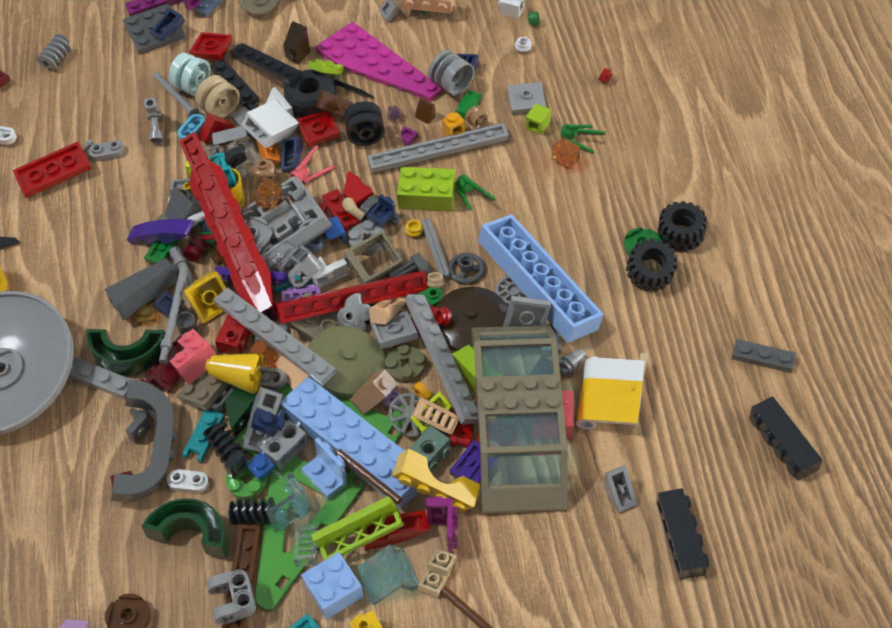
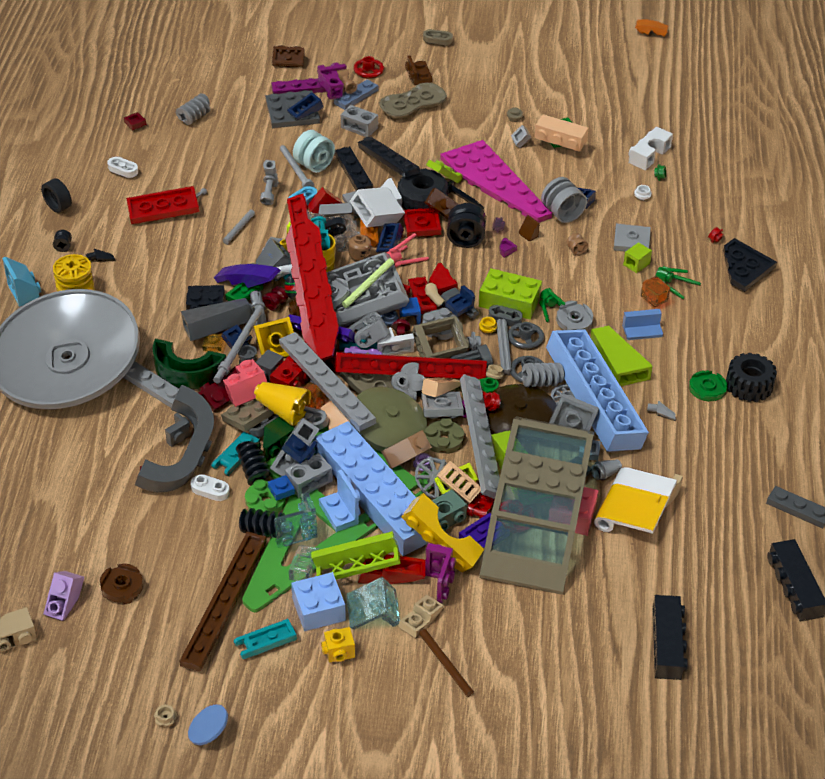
camera: 10 degrees right, 10 degrees down
light grey plate [88,140,125,161] -> none
dark green brick [141,498,229,560] -> none
red plate [189,32,233,60] -> none
tan wheel [195,75,240,119] -> none
light grey piece [206,570,256,625] -> none
black tile [224,451,247,479] -> none
clear orange brick [253,177,283,209] -> none
clear plate [265,240,298,271] -> none
dark brown slope [283,21,311,64] -> none
reddish brown bar [335,449,403,505] -> none
light grey plate [368,123,509,173] -> none
light orange tile [413,381,432,400] -> none
light orange brick [441,112,465,137] -> none
green tile [454,90,483,119] -> none
light grey slope [604,465,638,513] -> none
black tyre [626,238,678,292] -> none
none -> black plate [186,285,225,310]
none -> light grey bar [223,210,255,245]
none -> dark grey brick [256,350,284,383]
none -> light grey brick [340,105,378,137]
none -> yellowish green bar [342,258,394,308]
none -> dark red plate [392,319,411,336]
none -> light grey plate [467,332,481,352]
none -> dark grey beam [488,305,522,327]
none -> dark grey piece [508,322,544,349]
none -> light grey piece [522,363,564,387]
none -> light grey plate [556,301,593,331]
none -> lime slope [591,326,652,386]
none -> medium blue panel [622,309,663,340]
none -> light grey bar [647,401,676,421]
none -> black plate [723,238,777,292]

